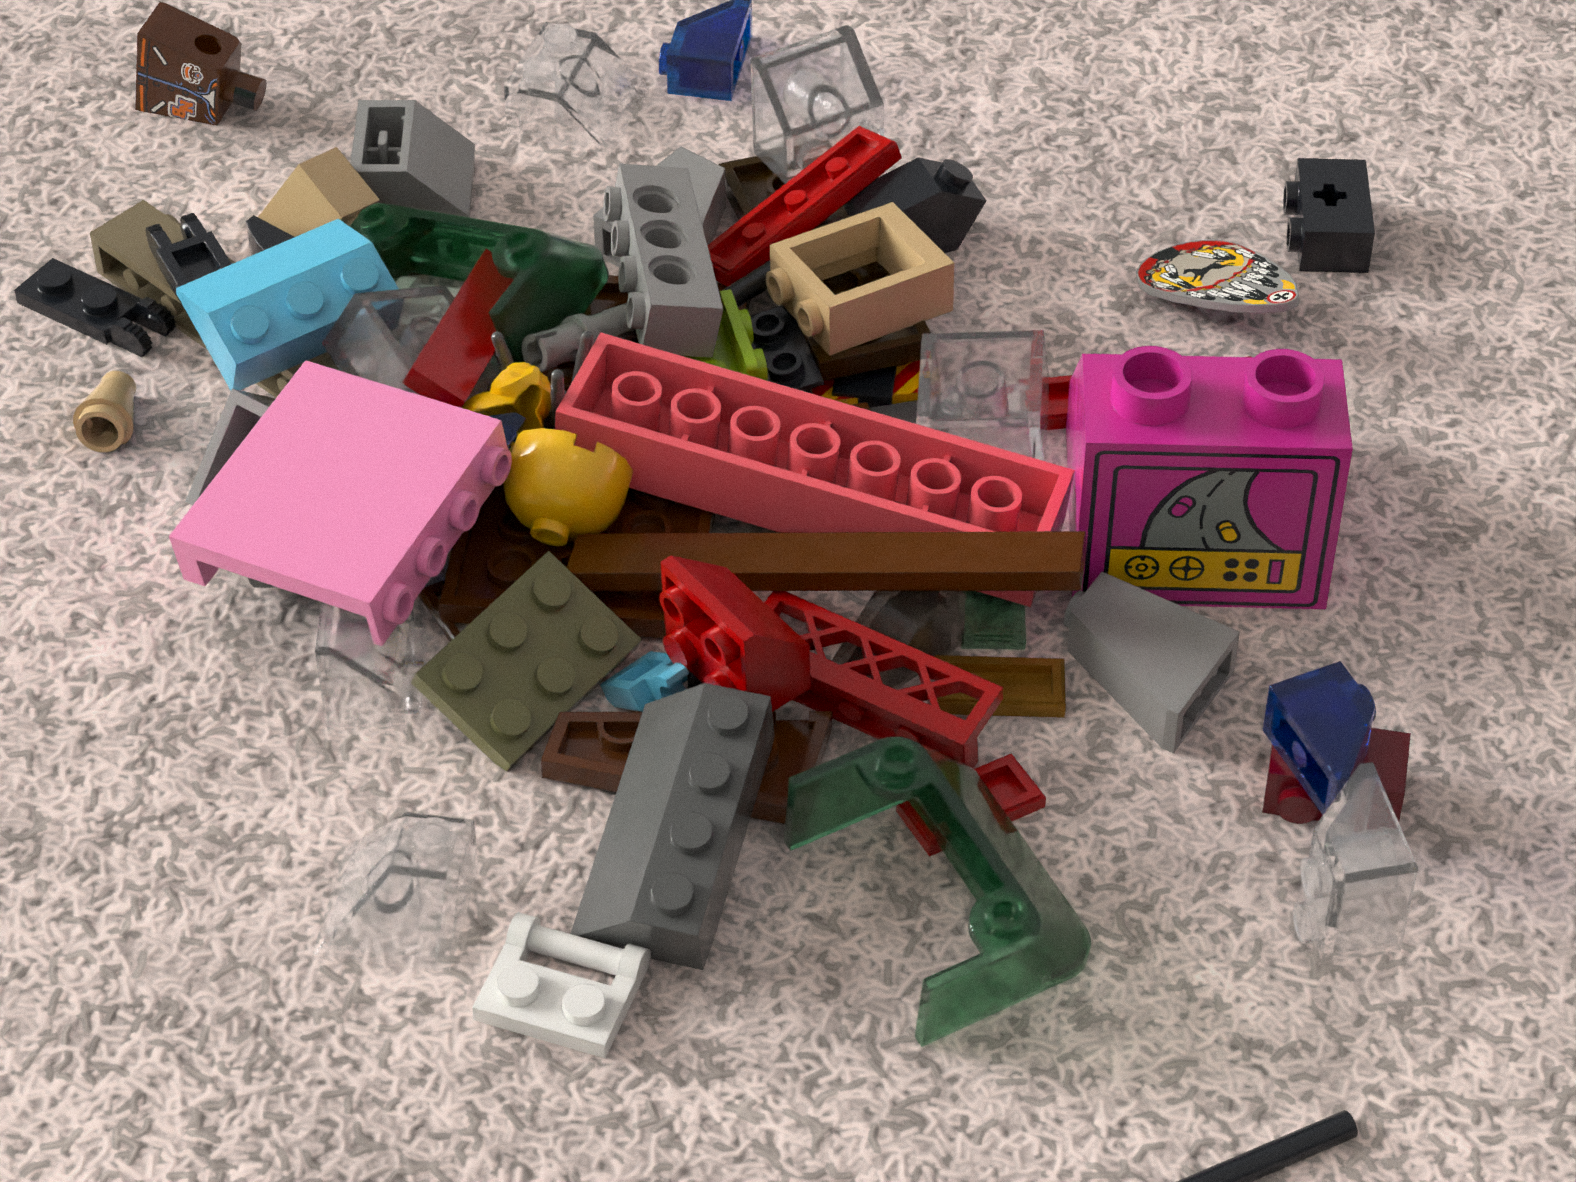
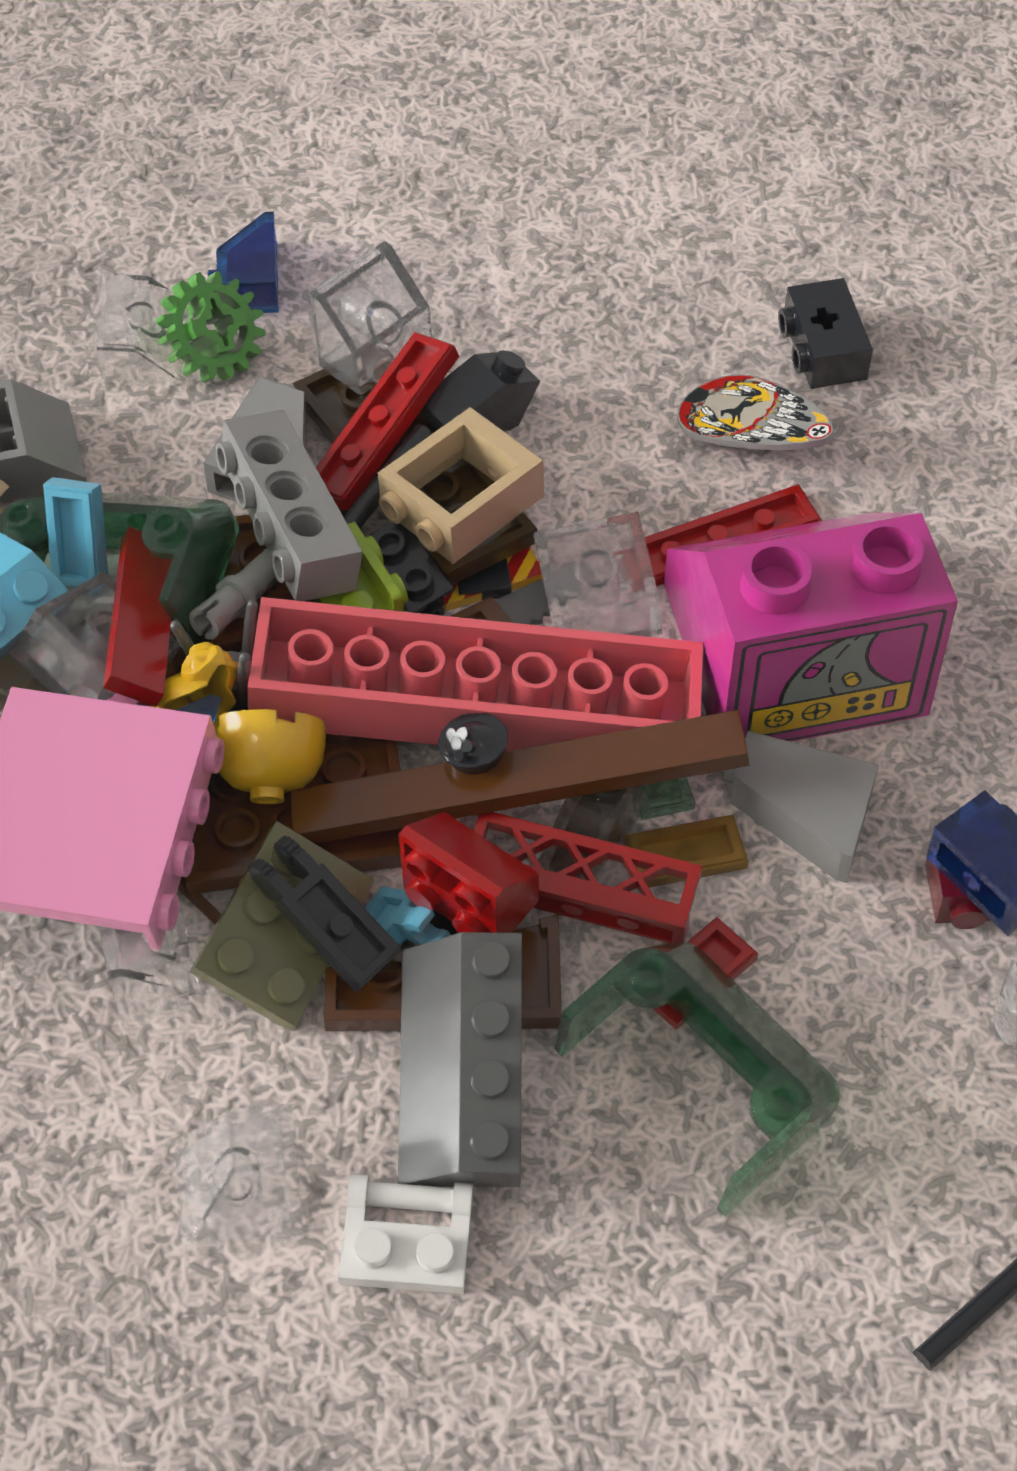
camera: 15 degrees left, 10 degrees up
none -> medium azure tile [43,477,109,591]
none -> bright green gear [156,272,266,382]
none -> black hinge [247,835,402,993]
none -> black hat [438,713,509,775]

